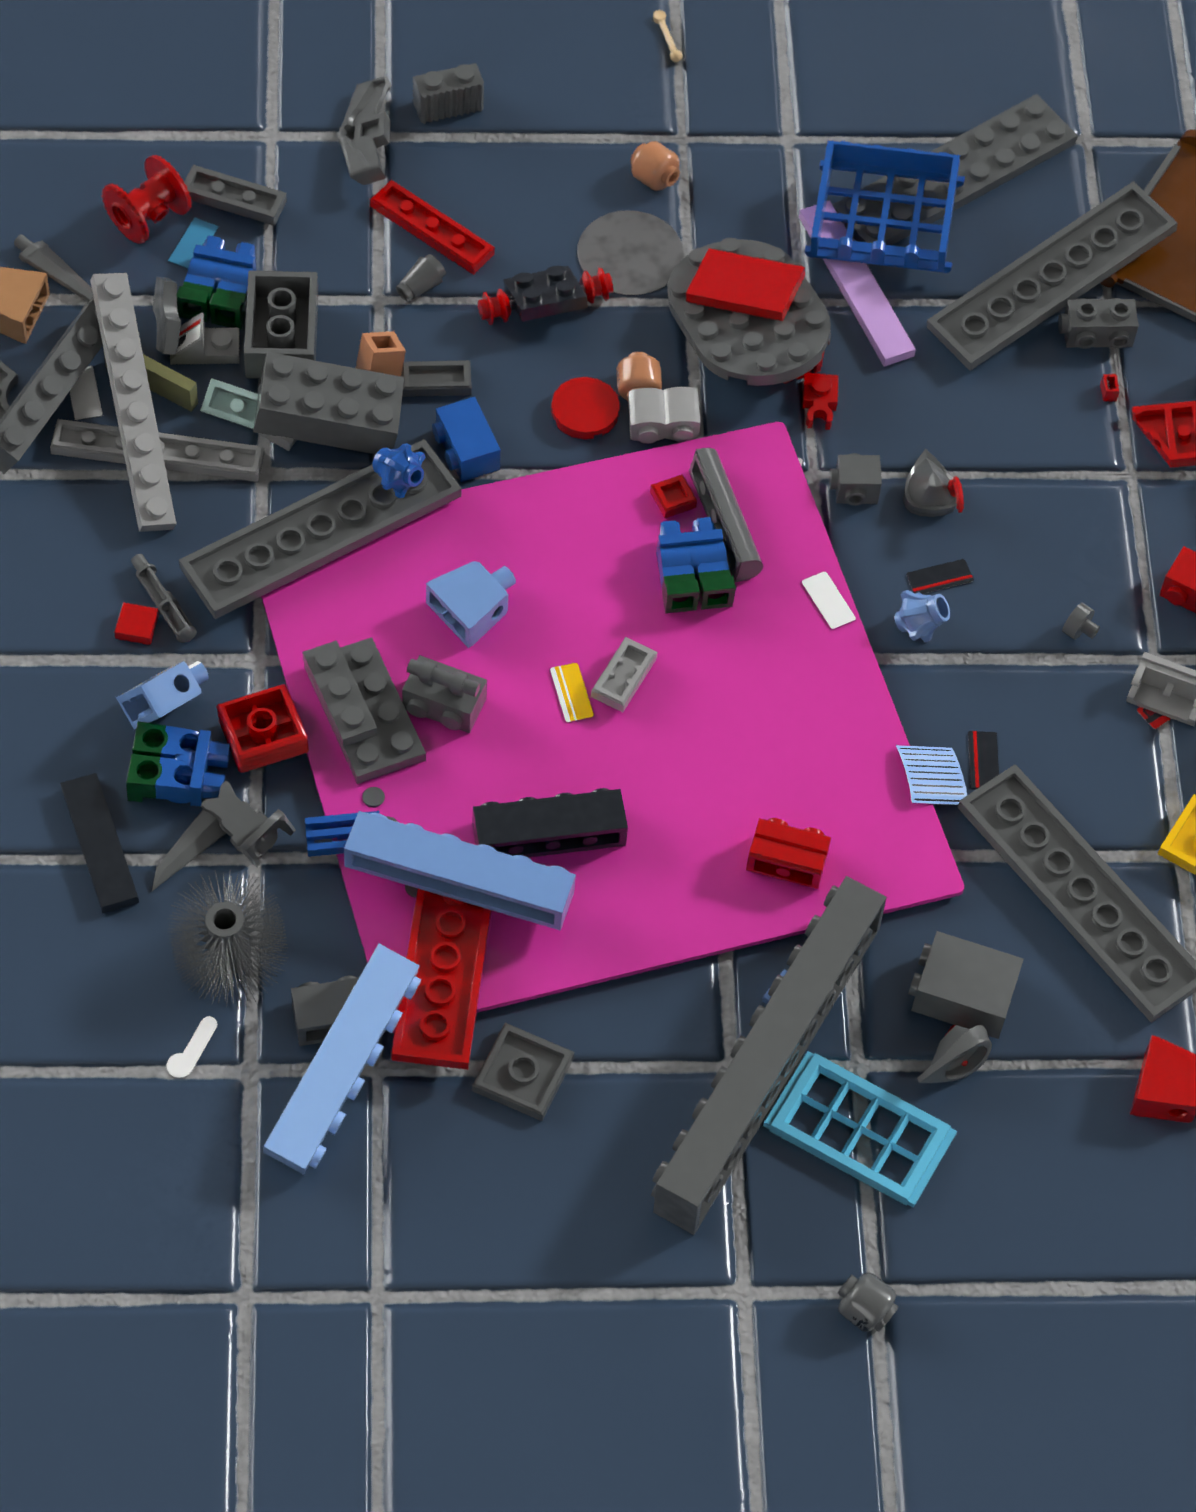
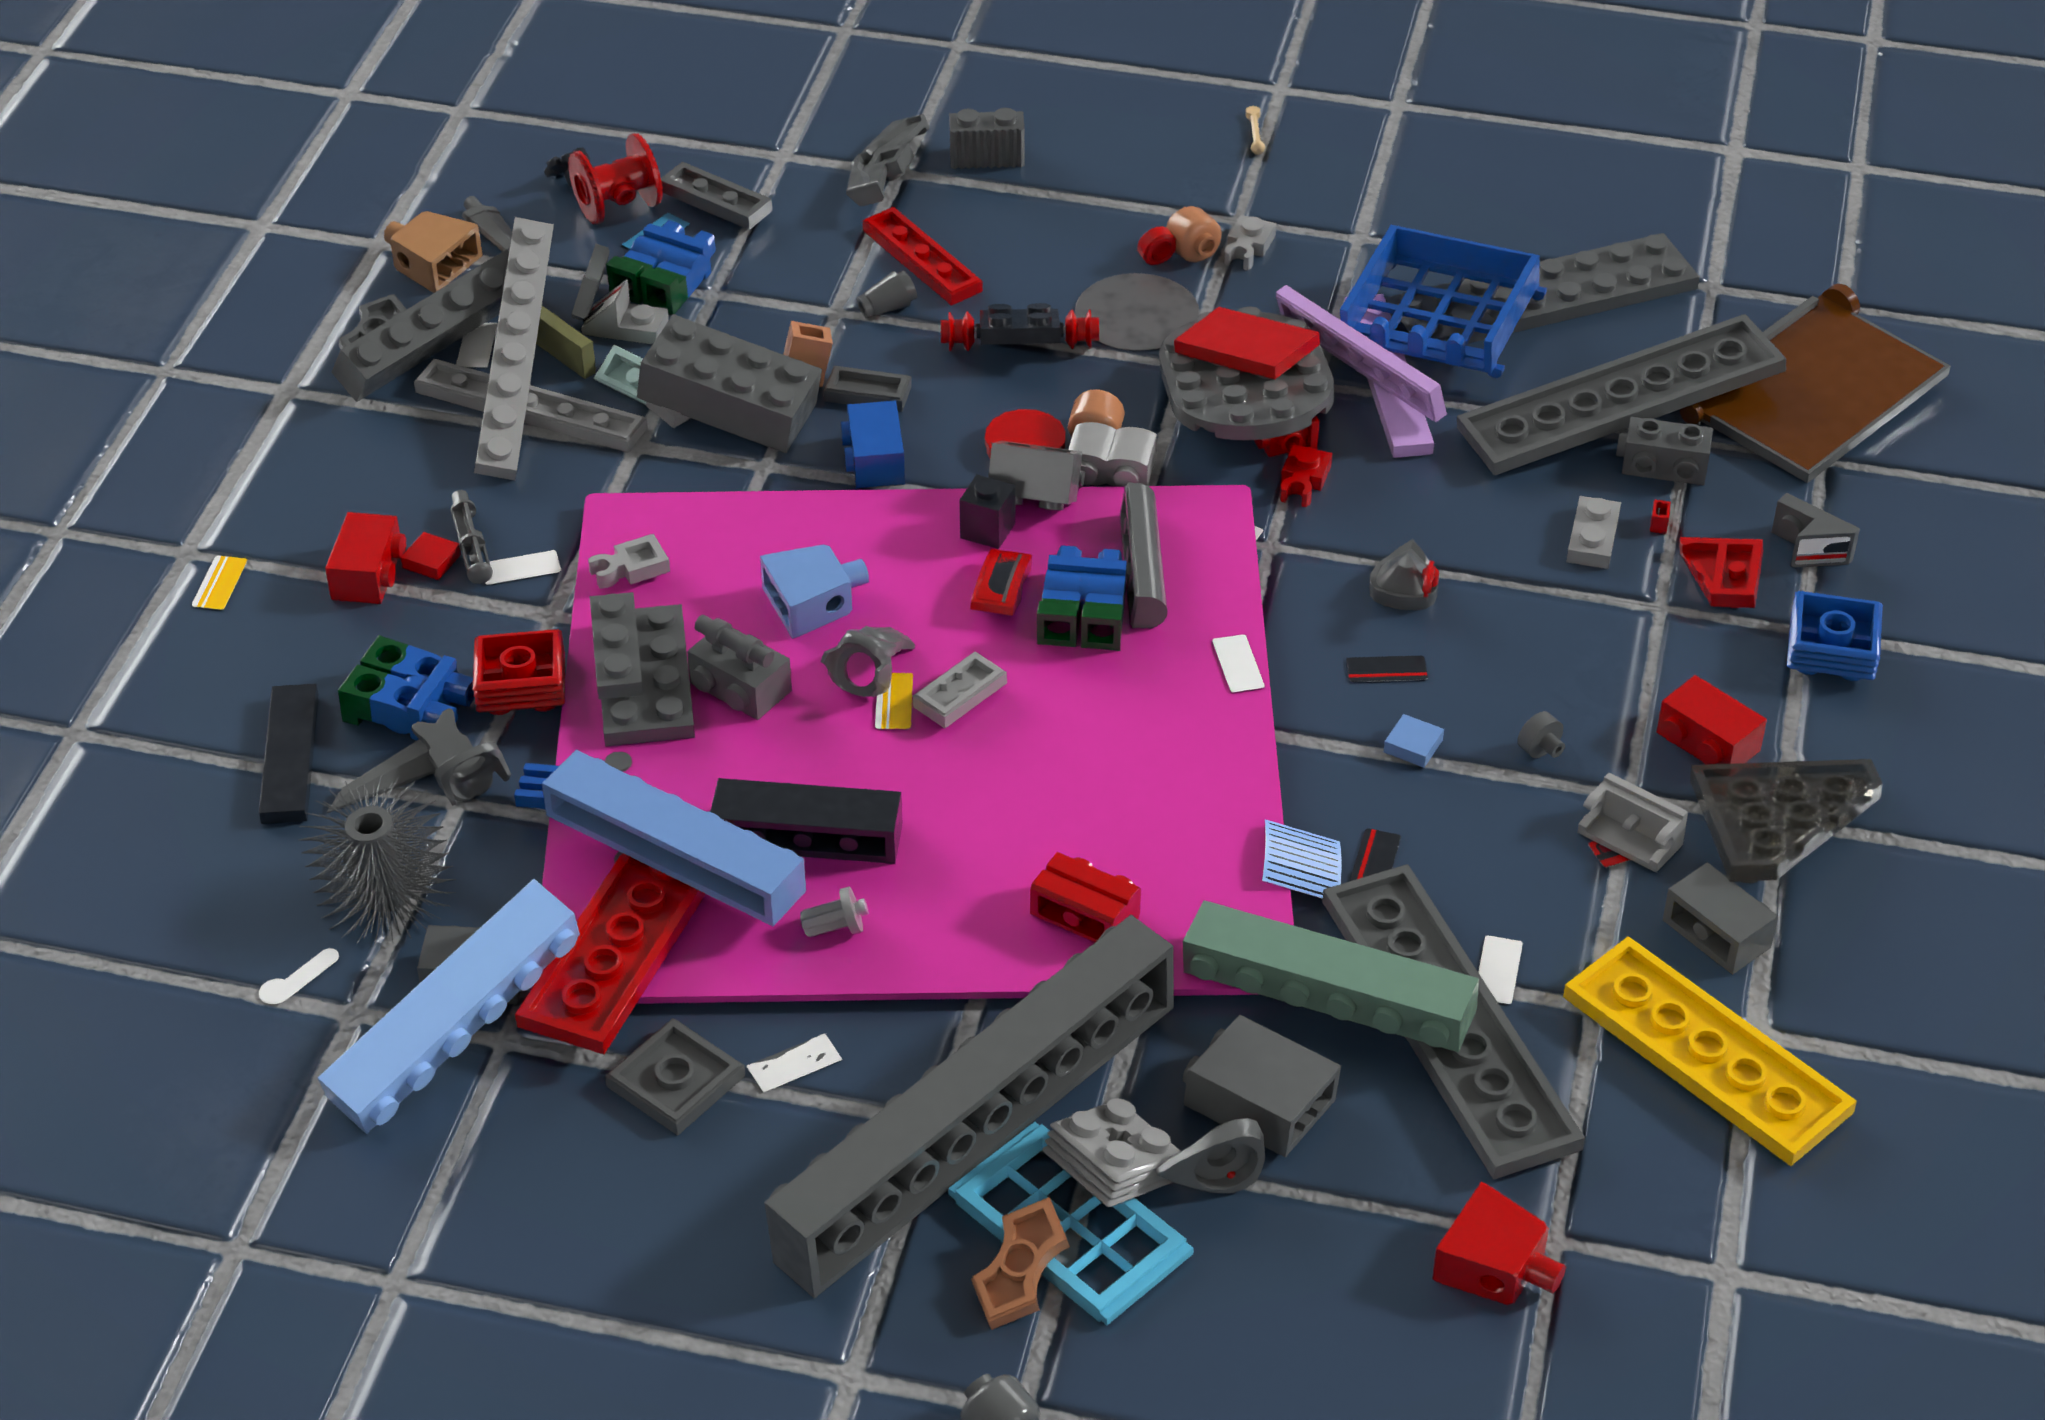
camera: 20 degrees right, 15 degrees down
medium blue torso [116,661,209,729] -> none
dark grey plate [179,439,462,619] -> none
dark grey brick [244,270,318,378] -> none
blue rock [372,443,426,498] -> none
red tile [650,474,697,518] -> none
dark grey brick [829,453,882,505] -> none
medium blue rock [894,590,950,643] -> none
none -> red brick [325,512,406,604]
none -> white sticker [485,550,561,585]
none -> black plant [544,147,590,187]
none -> light grey plate [588,534,670,589]
none -> white sticker [747,1033,842,1093]
none -> light grey piece [800,887,869,937]
none -> dark grey hair [820,626,915,697]
none -> black brick [959,474,1016,549]
none -> red slope [970,549,1032,616]
none -> nougat tile [971,1197,1070,1330]
none -> dark grey brick [988,441,1085,510]
none -> light grey brick [1042,1098,1181,1207]
none -> red tile [1137,226,1176,265]
none -> sand green brick [1183,900,1479,1052]
none -> light grey plate [1224,215,1277,270]
none -> lavender tile [1276,285,1447,422]
none -> medium blue tile [1384,714,1444,768]
none -> white sticker [1478,936,1523,1004]
none -> light grey plate [1566,496,1621,569]

